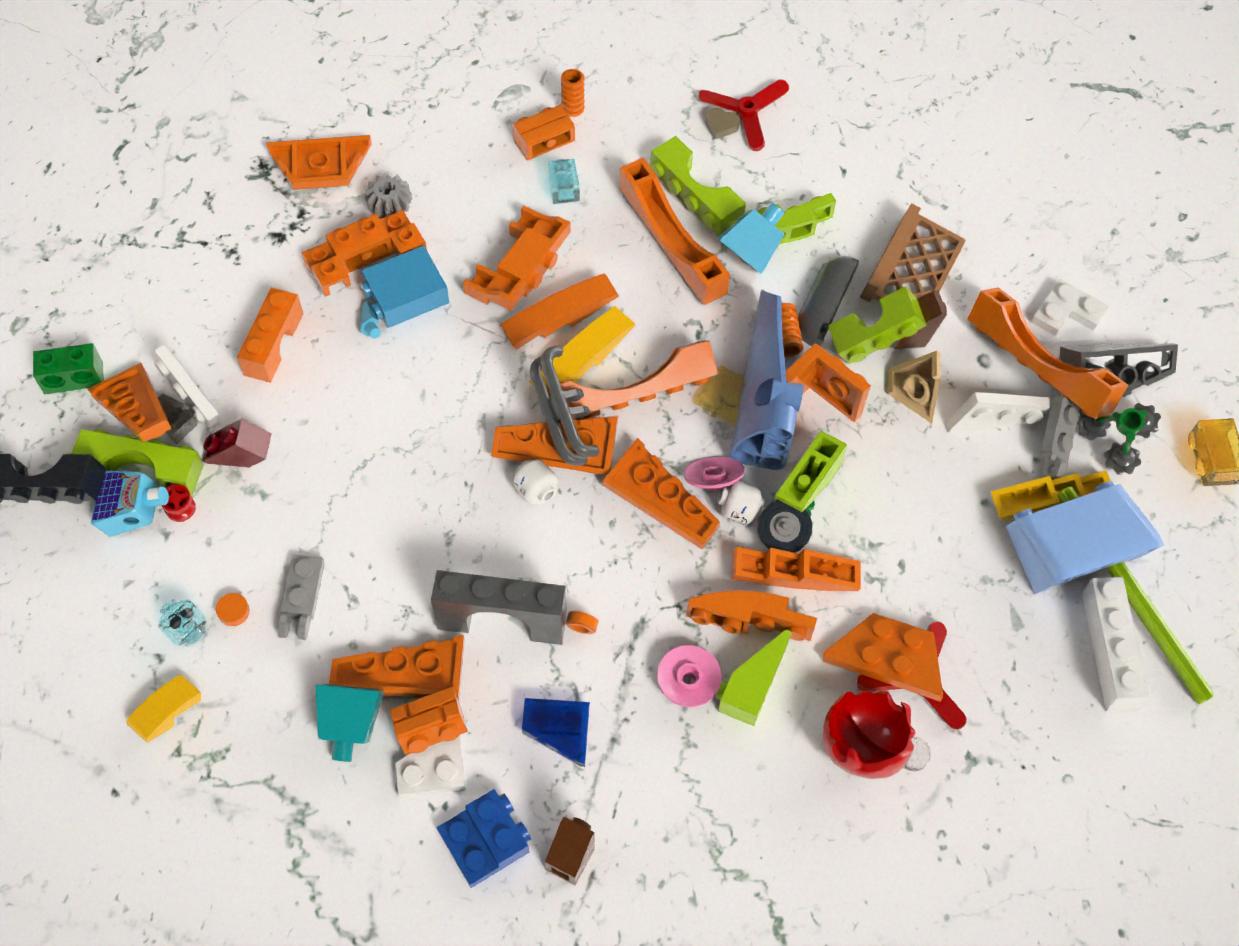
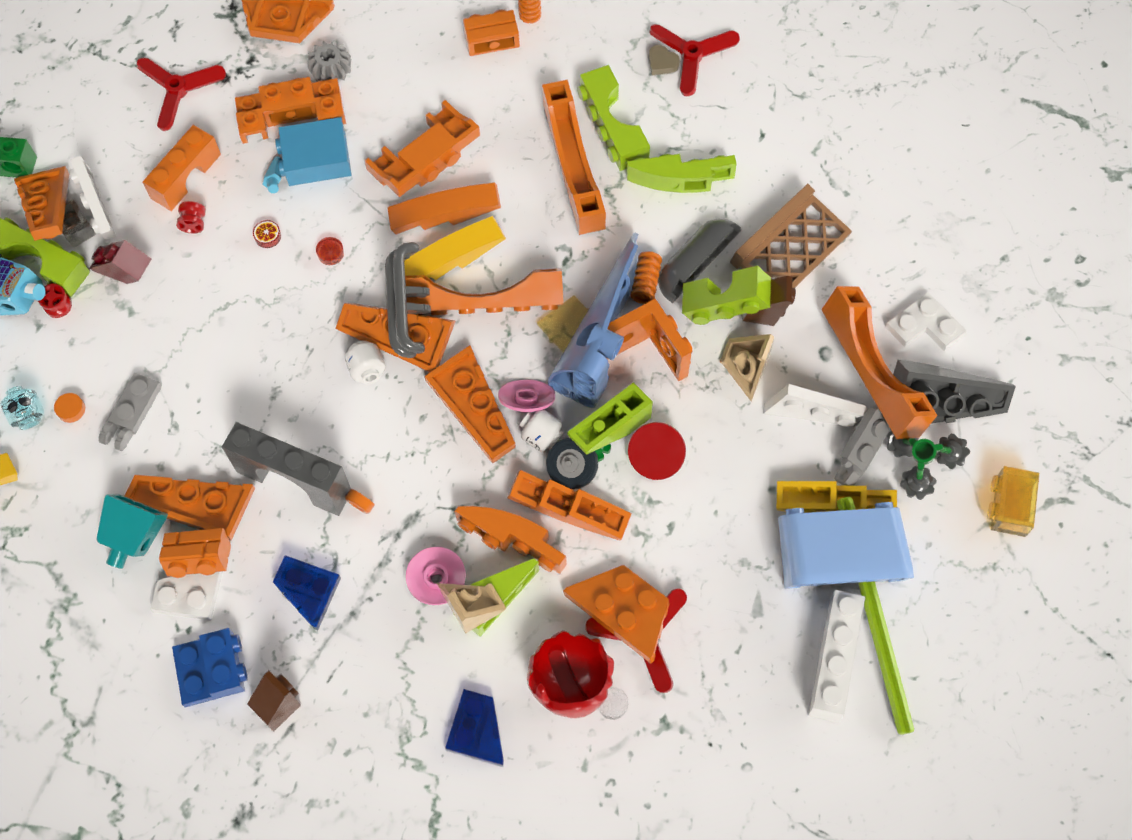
camera: 20 degrees right, 5 degrees up
clear light blue brick [548,158,580,204] -> none
medium azure torso [718,203,785,274] -> none
none -> red piece [137,58,226,131]
none -> red wheel [176,201,206,234]
none -> clear red tile [253,220,281,248]
none -> clear red tile [316,237,344,265]
none -> tan slope [436,583,506,634]
none -> clear blue wing [445,689,504,767]
none -> red piece [628,422,686,480]

